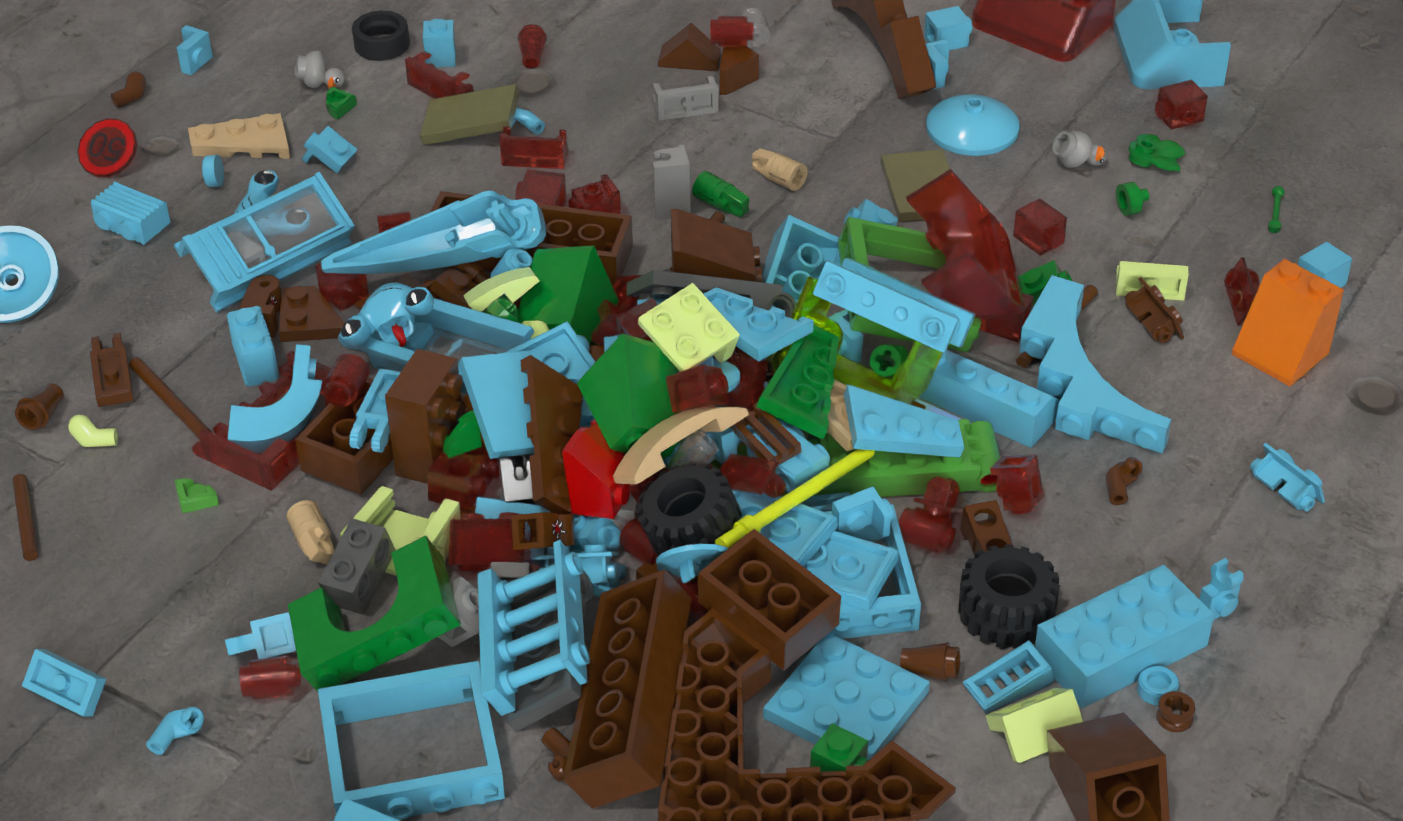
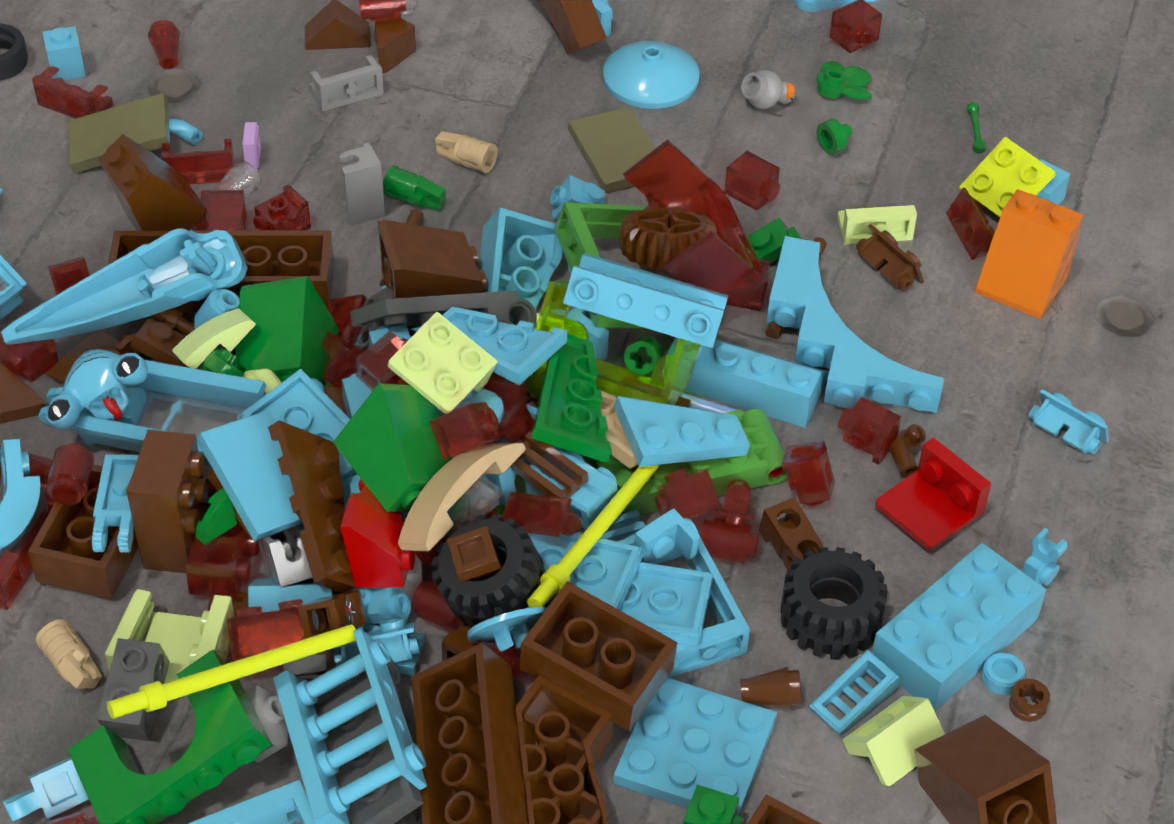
camera: 15 degrees left, 5 degrees up
none -> reddish brown slope [99,134,207,231]
none -> neon yellow bar [107,624,356,719]
none -> clear cone [209,161,262,209]
none -> lavender tile [242,122,262,170]
none -> reddish brown tile [447,526,501,582]
none -> reddish brown gear [619,207,718,271]
none -> clear red brick [654,468,721,519]
none -> clear red brick [838,397,902,465]
none -> red bracket [875,437,991,551]
none -> neon yellow hinge [959,137,1057,217]

